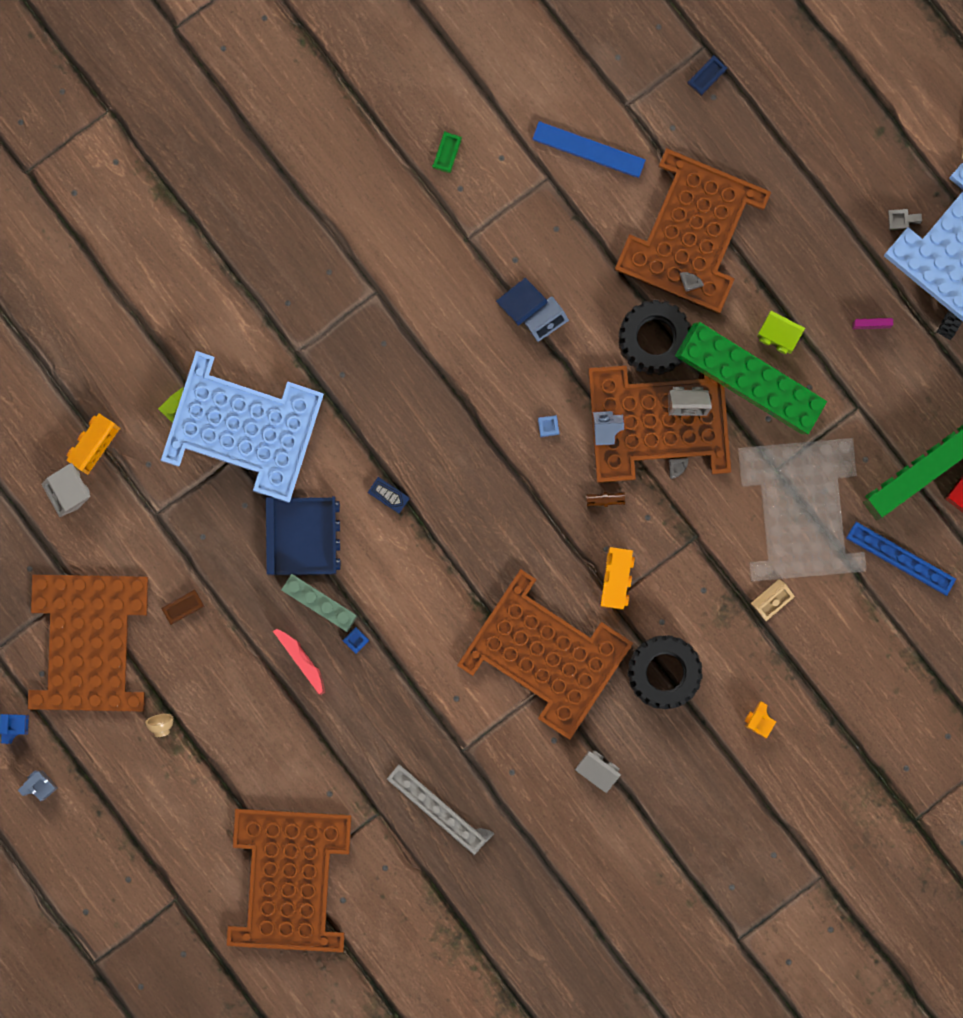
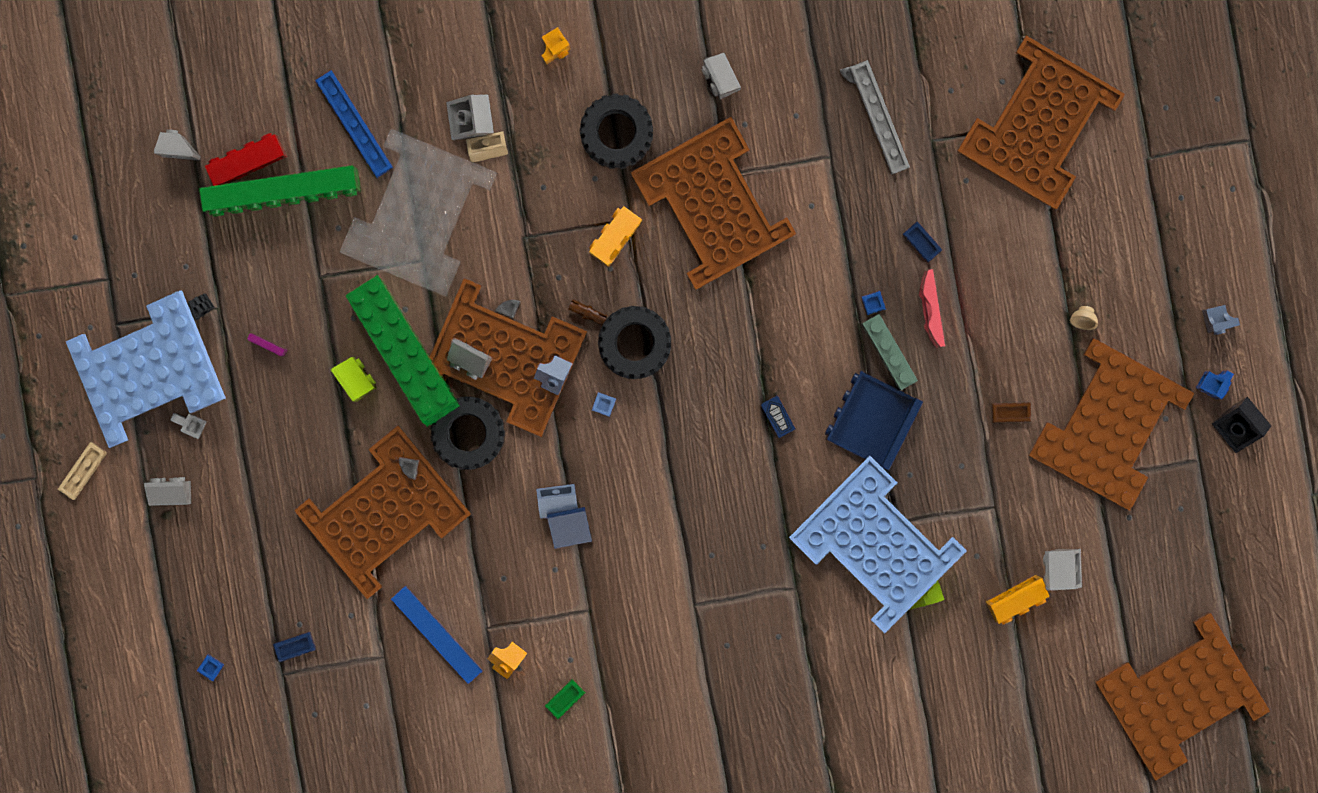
camera: 150 degrees left, 5 degrees up
none -> light grey slope [144,477,191,506]
none -> blue tile [197,654,224,681]
none -> light grey slope [446,95,494,140]
none -> light orange brick [487,642,527,679]
none -> black tyre [598,306,671,379]
none -> dark blue tile [902,221,942,263]

